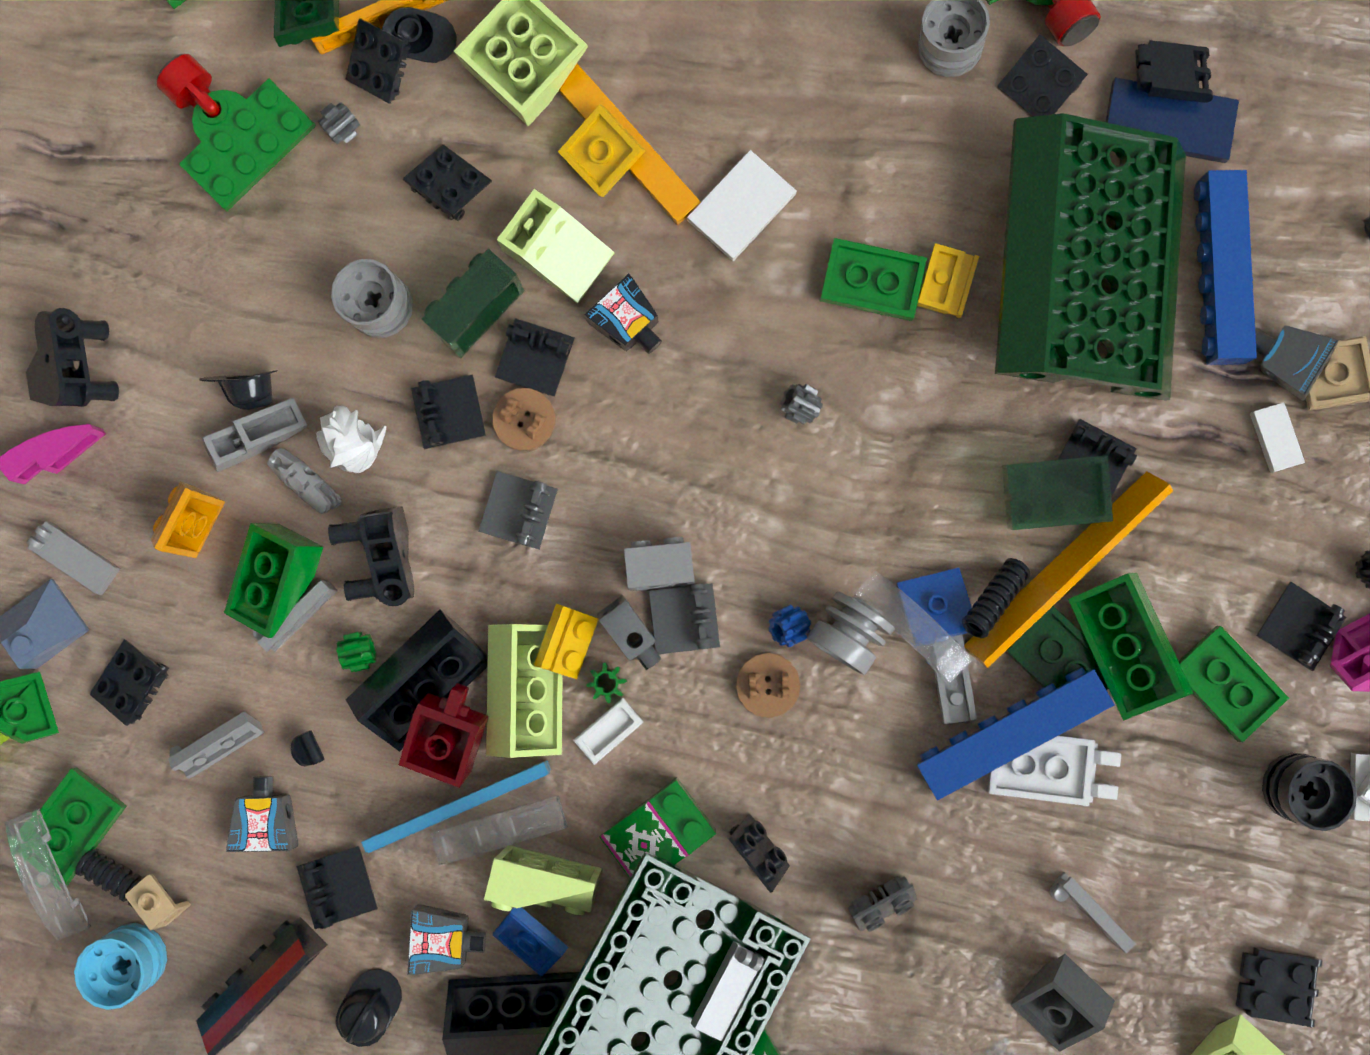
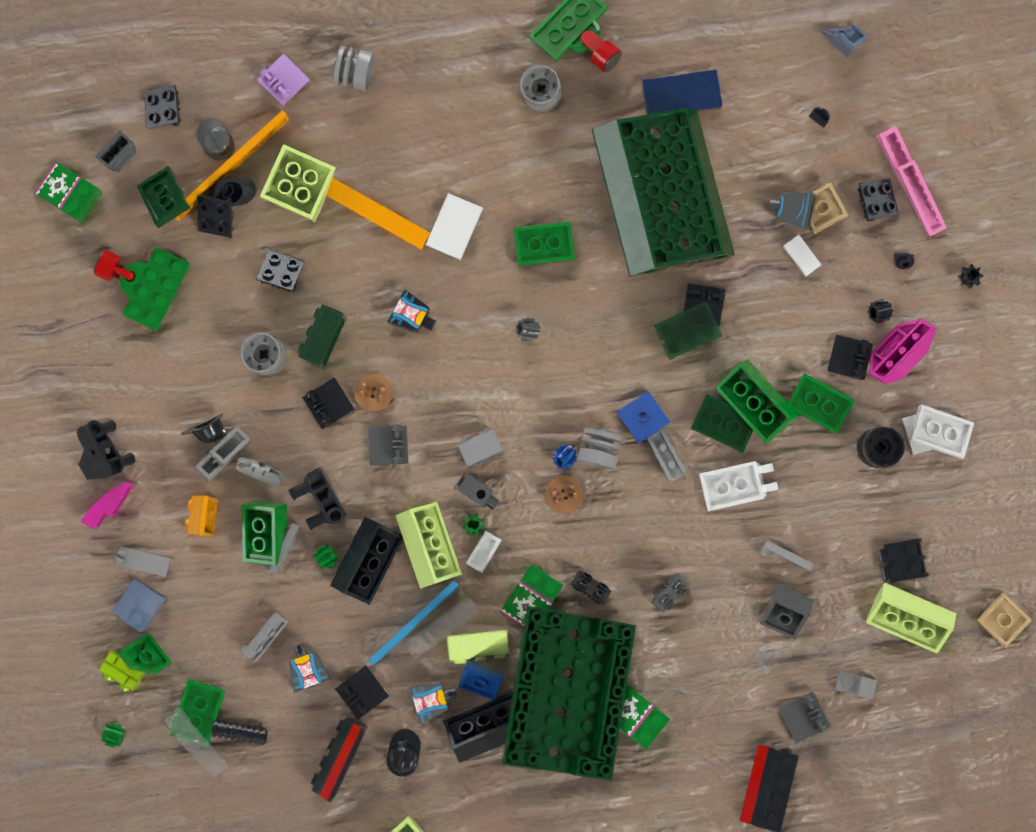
camera: 25 degrees left, 0 degrees up
medium azure wheel [74,923,167,1010] -> none
black hinge [90,639,169,726] -> none
tan bracket [125,874,191,931] -> none
black plate [291,730,325,767] -> none
white hair [316,406,387,473] -> none
dark grey gear [317,102,360,144] -> none
dark red hinge [398,683,489,788] -> none
black hinge [495,318,575,397] -> none
yellowish green slope [497,189,615,303] -> none
yellow plate [534,603,599,679] -> none
yellow plate [558,105,645,197] -> none
dark grey hinge [649,583,720,655] -> none
hinge [690,941,765,1041] -> none
clear slope [854,571,972,684] -> none
yellow plate [917,243,979,318] -> none
blue brick [917,667,1115,801] -> none
black piece [962,558,1031,638] -> none
light orange tile [964,471,1173,668] -> none
black hinge [998,34,1088,116] -> none
black plate [1135,40,1213,103] -> none
blue brick [1194,170,1257,365] -> none

